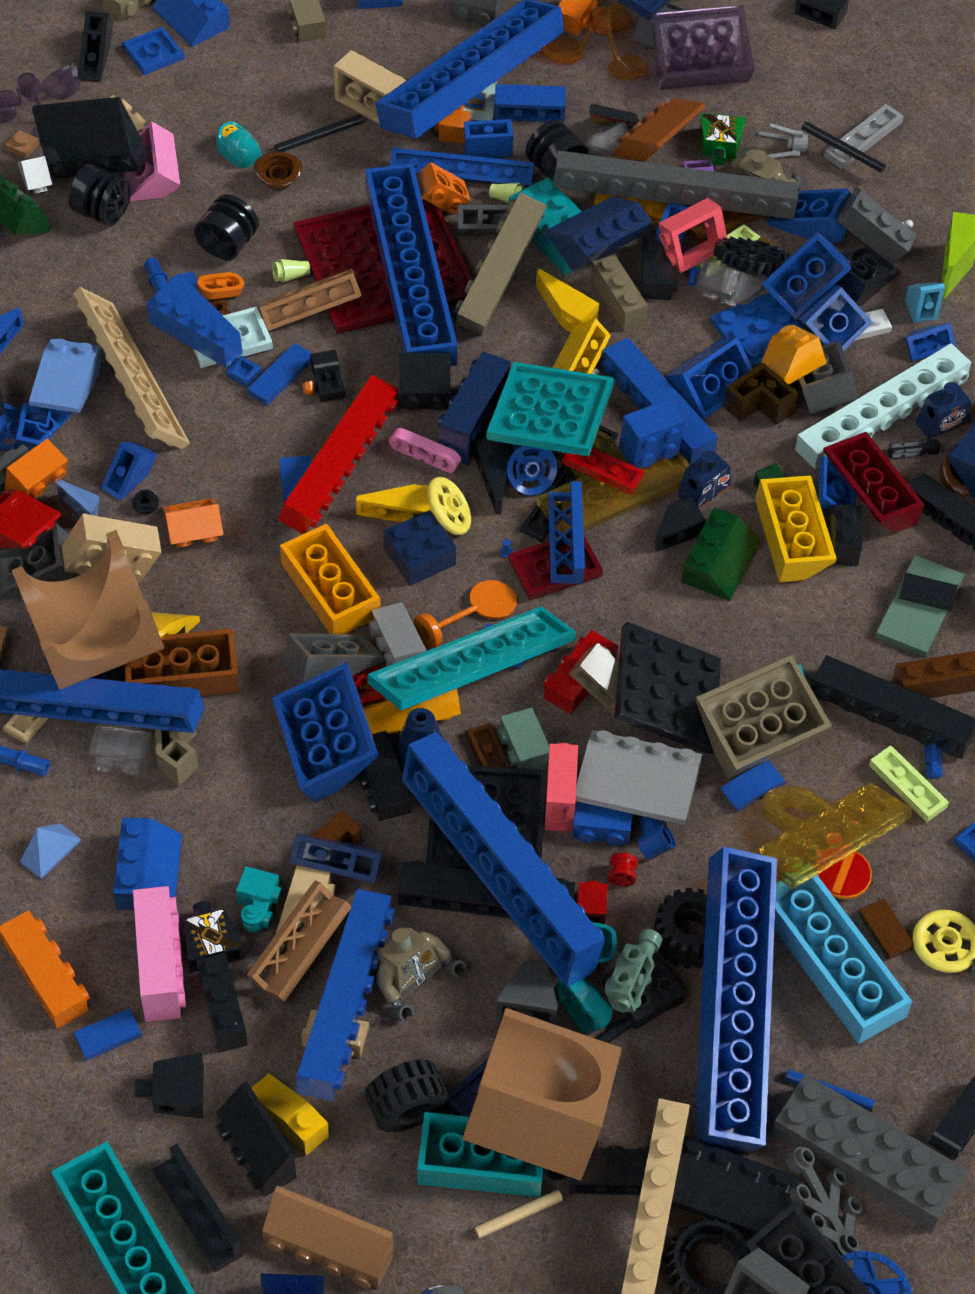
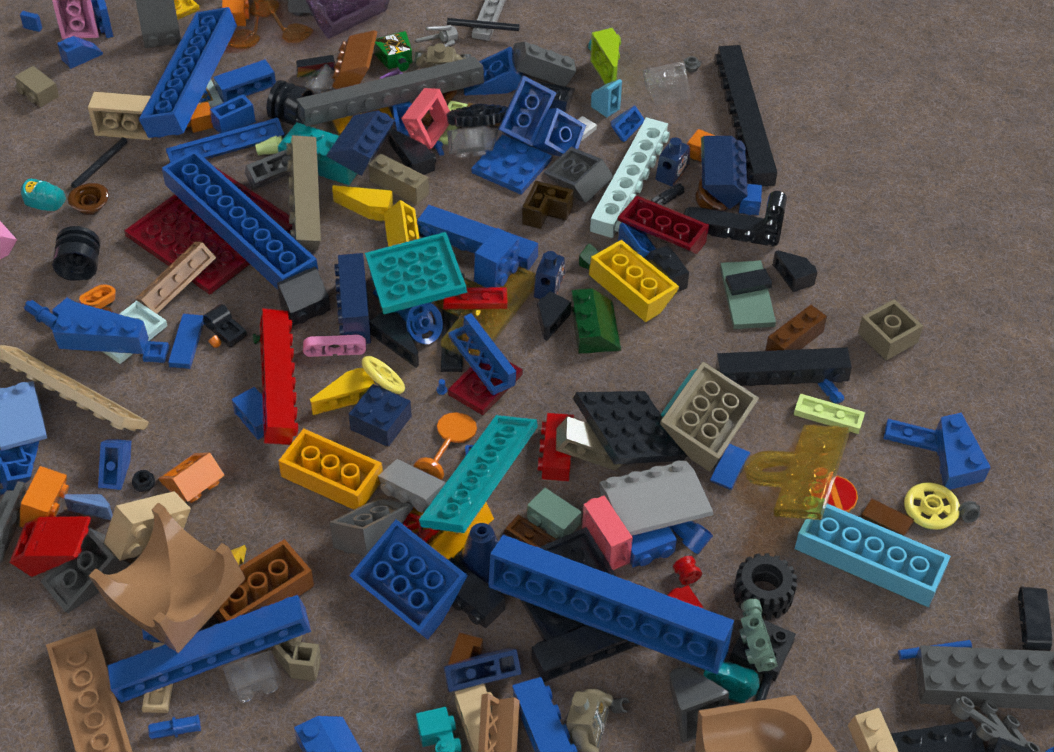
camera: 30 degrees left, 5 degrees down
yellowish green cone [272,259,310,284] -> none
orange brick [416,162,471,215] -> none
blue slope [666,337,753,419] -> none
blue brick [694,847,777,1154] -> none
light orange slope [761,325,827,384] -> none

